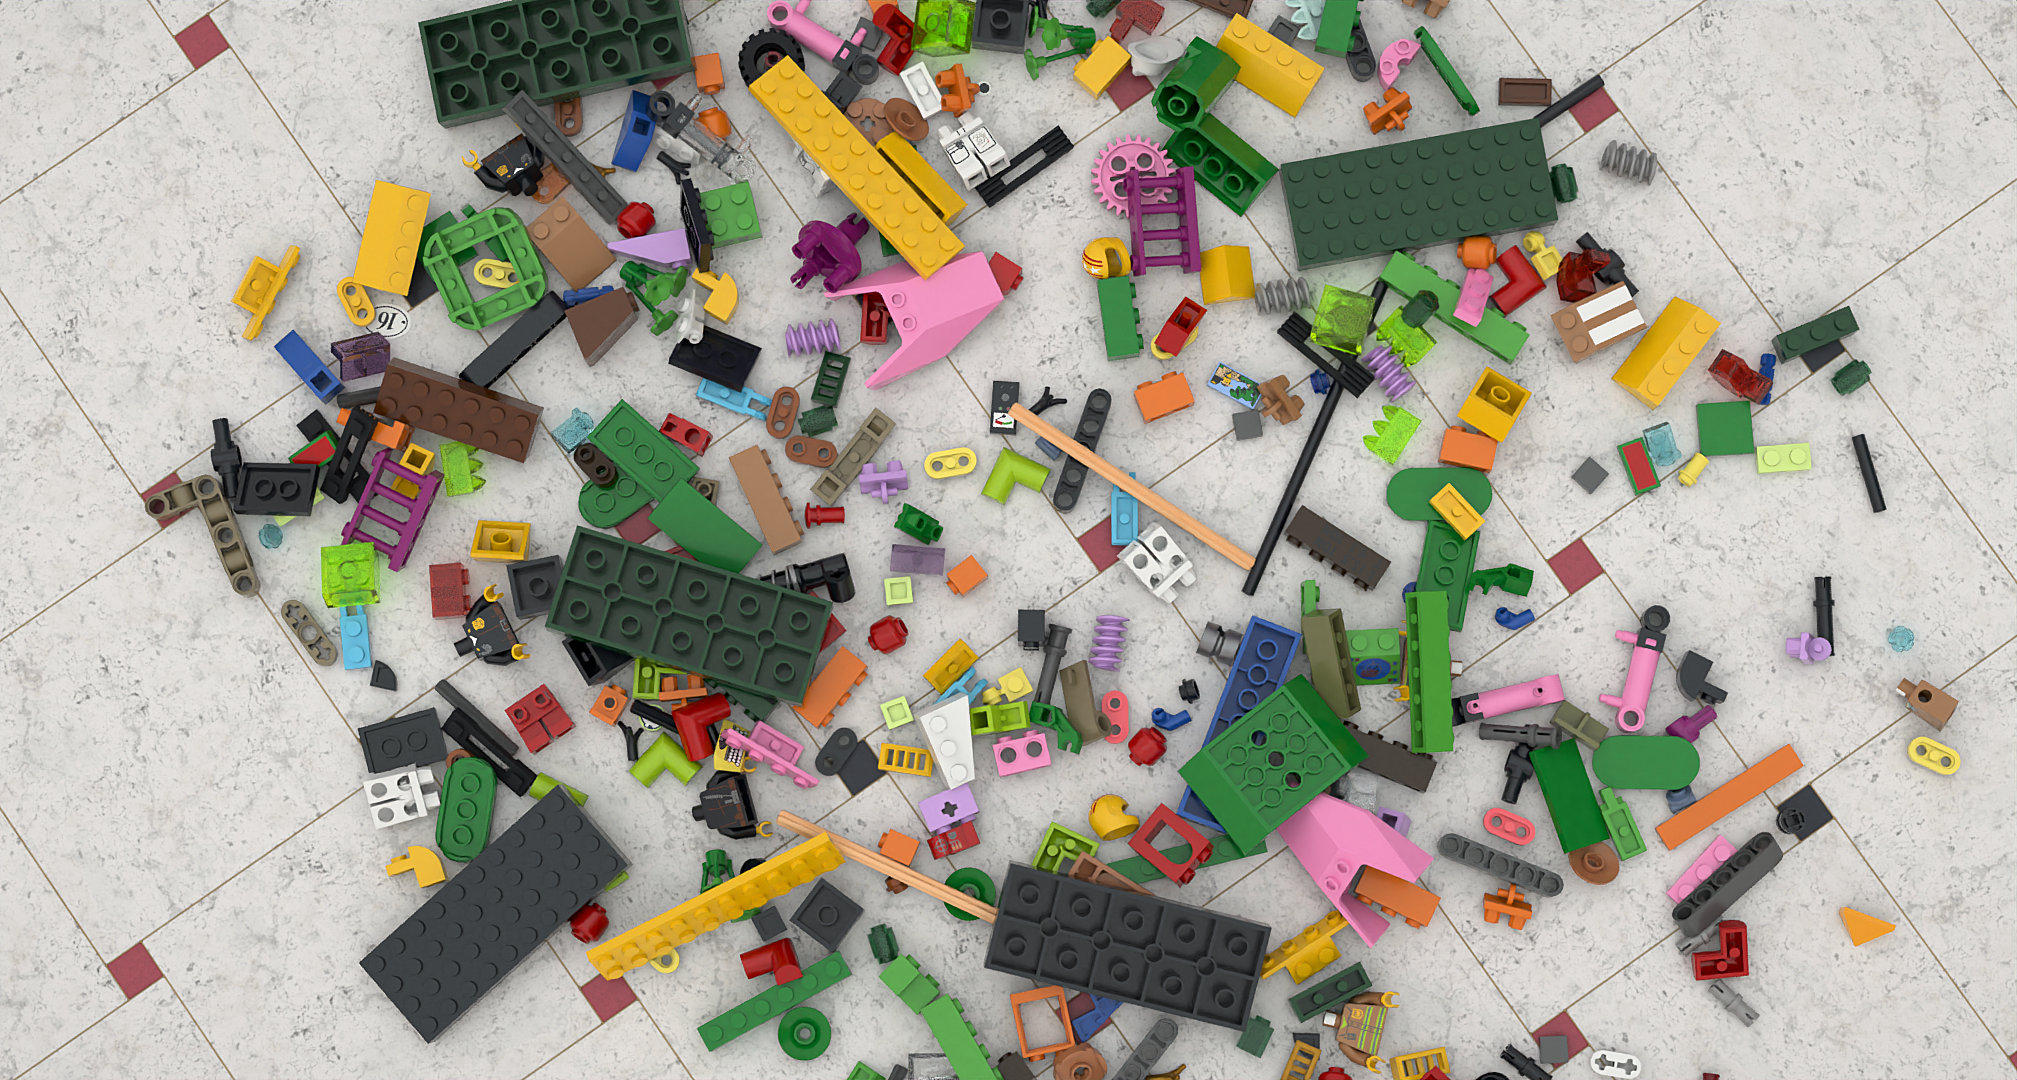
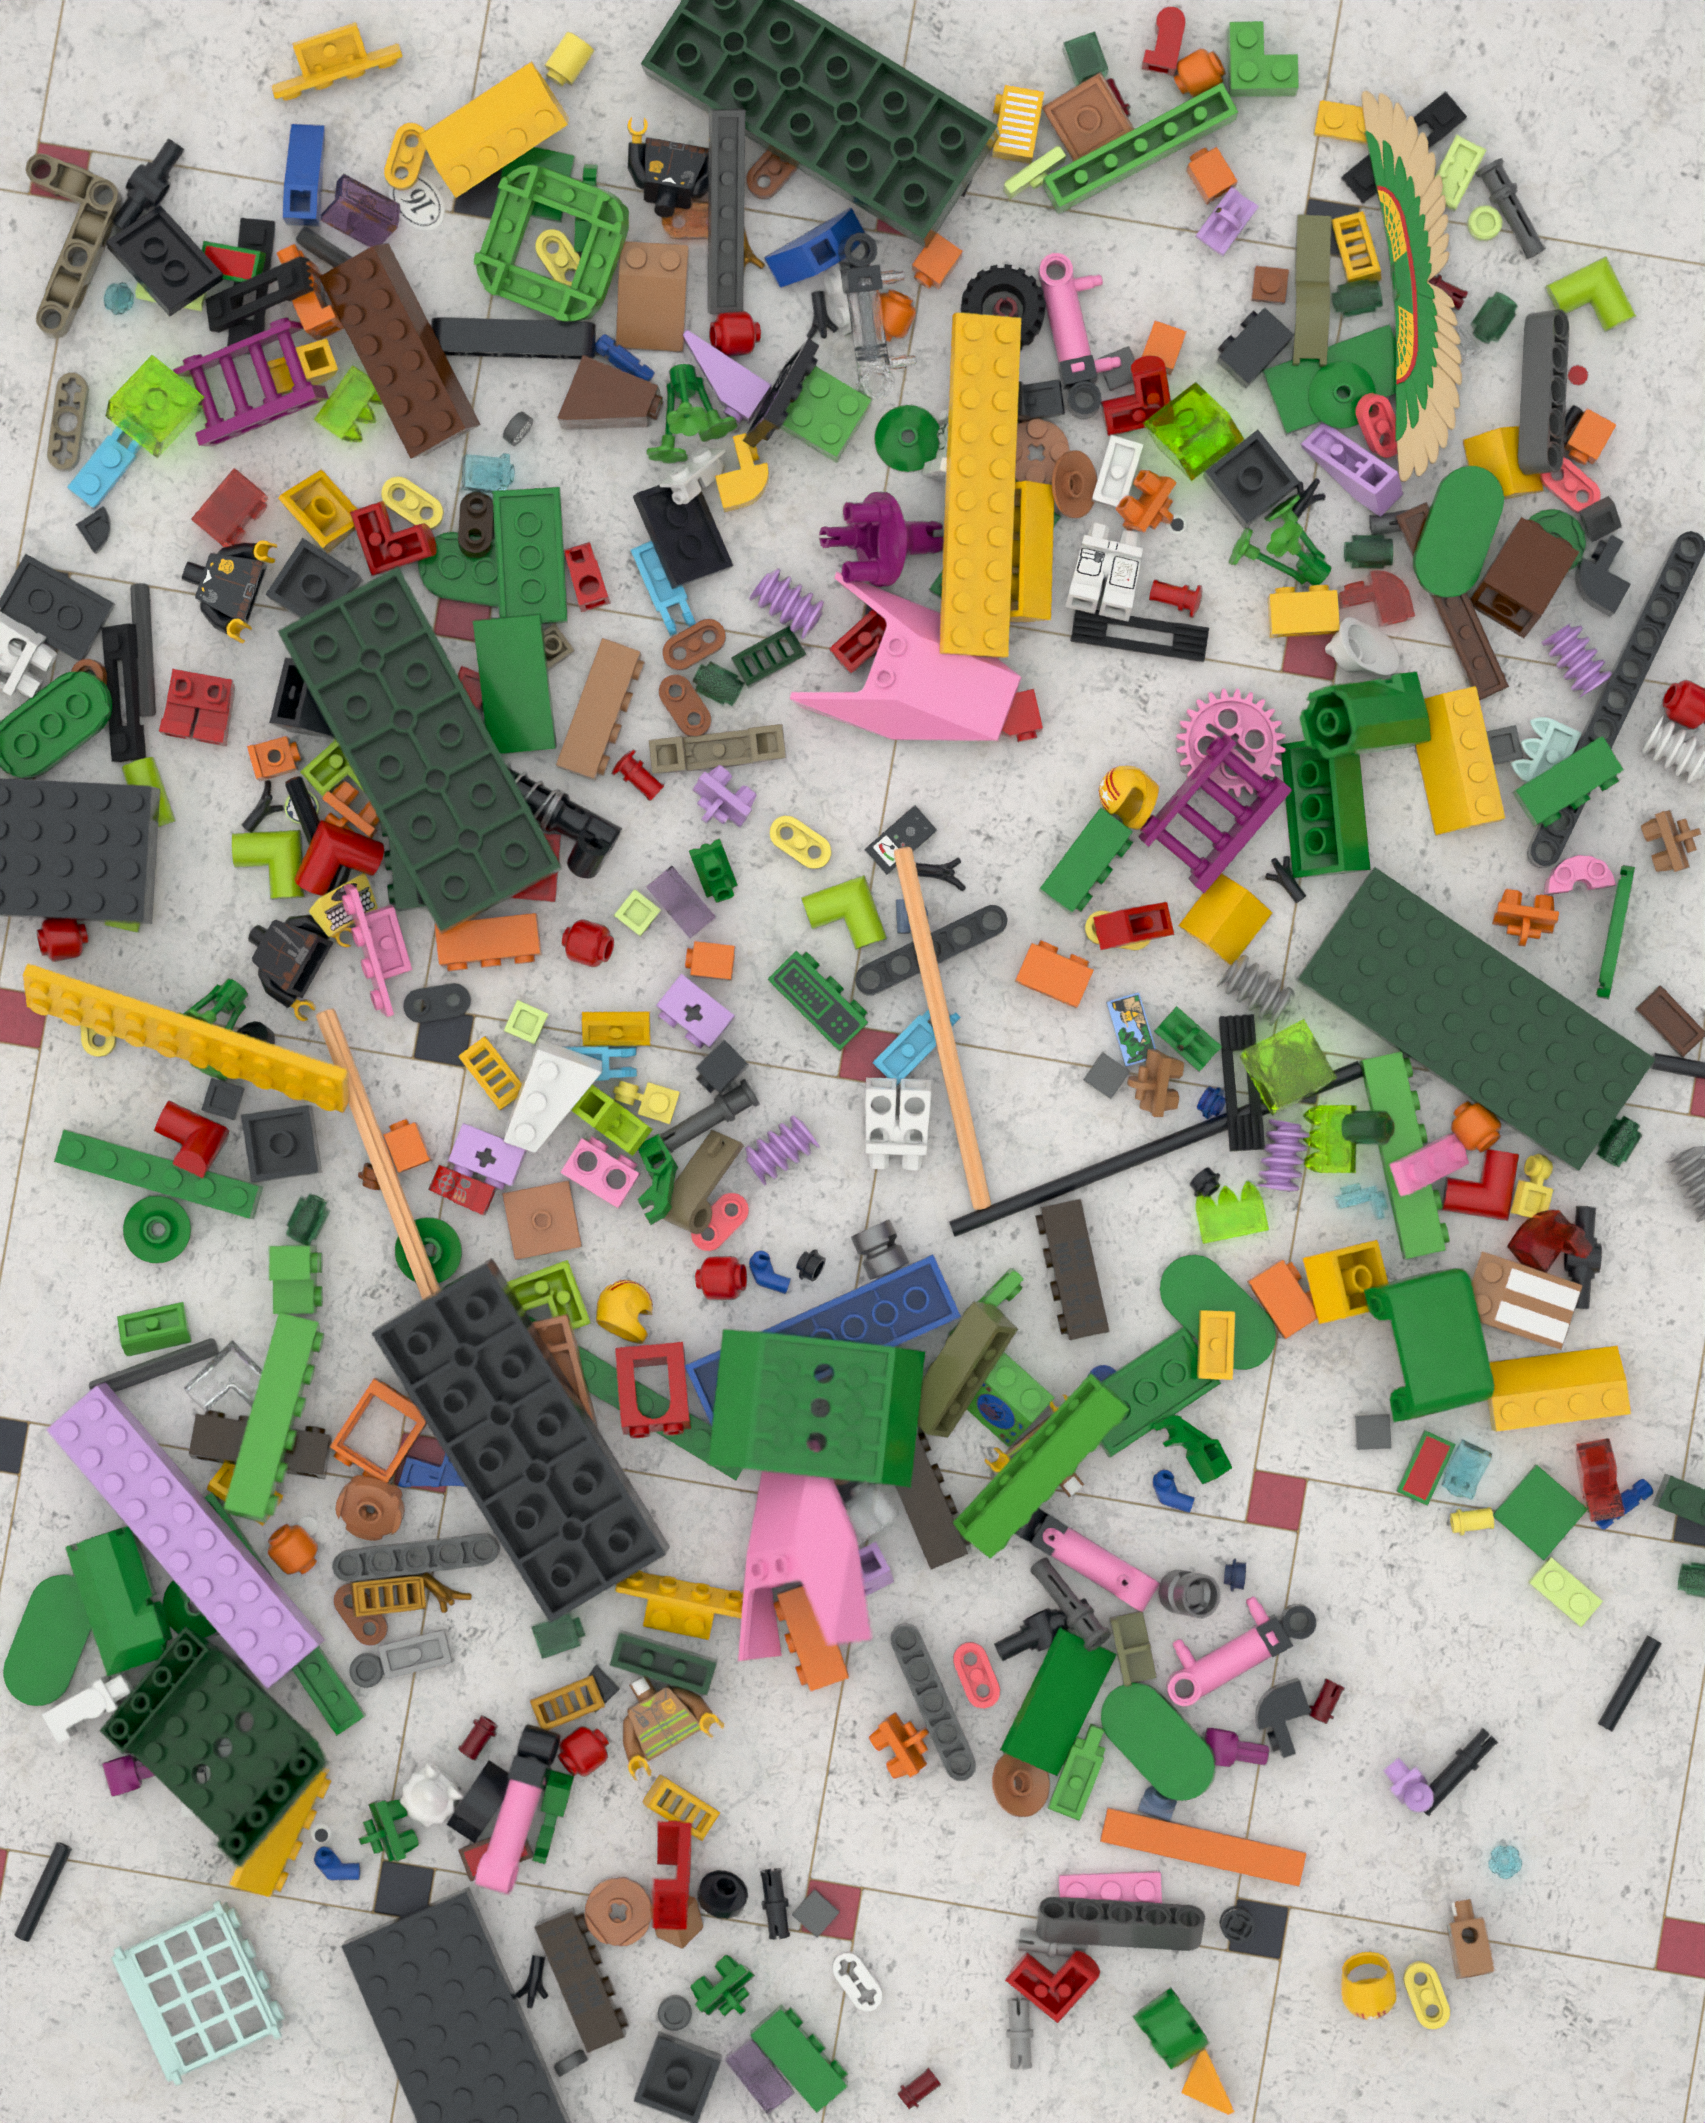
camera: 45 degrees right, 5 degrees up
none -> red brick [350,501,437,576]
none -> light yellow plate [381,477,444,530]
none -> nougat plate [502,1181,582,1260]
none -> dark grey tile [503,412,533,446]
none -> light yellow brick [544,32,595,87]
none -> lavender brick [656,974,735,1049]
none -> brick [768,951,868,1052]
none -> green dish [874,405,940,472]
none -> green brick [1133,1987,1211,2070]
none -> red pin [1149,579,1202,618]
none -> green hips [1154,1006,1222,1072]
none -> flat silver wheel [1158,1570,1221,1618]
none -> black plate [1189,1167,1221,1198]
none -> dark blue plate [1224,1558,1246,1592]
none -> black bar [1265,856,1306,903]
none -> dark red pin [1309,1678,1345,1724]
none -> clear light blue bracket [1334,1183,1388,1220]
none -> yellow helmet [1341,1952,1397,2020]
none -> green windscreen [1364,1268,1494,1422]

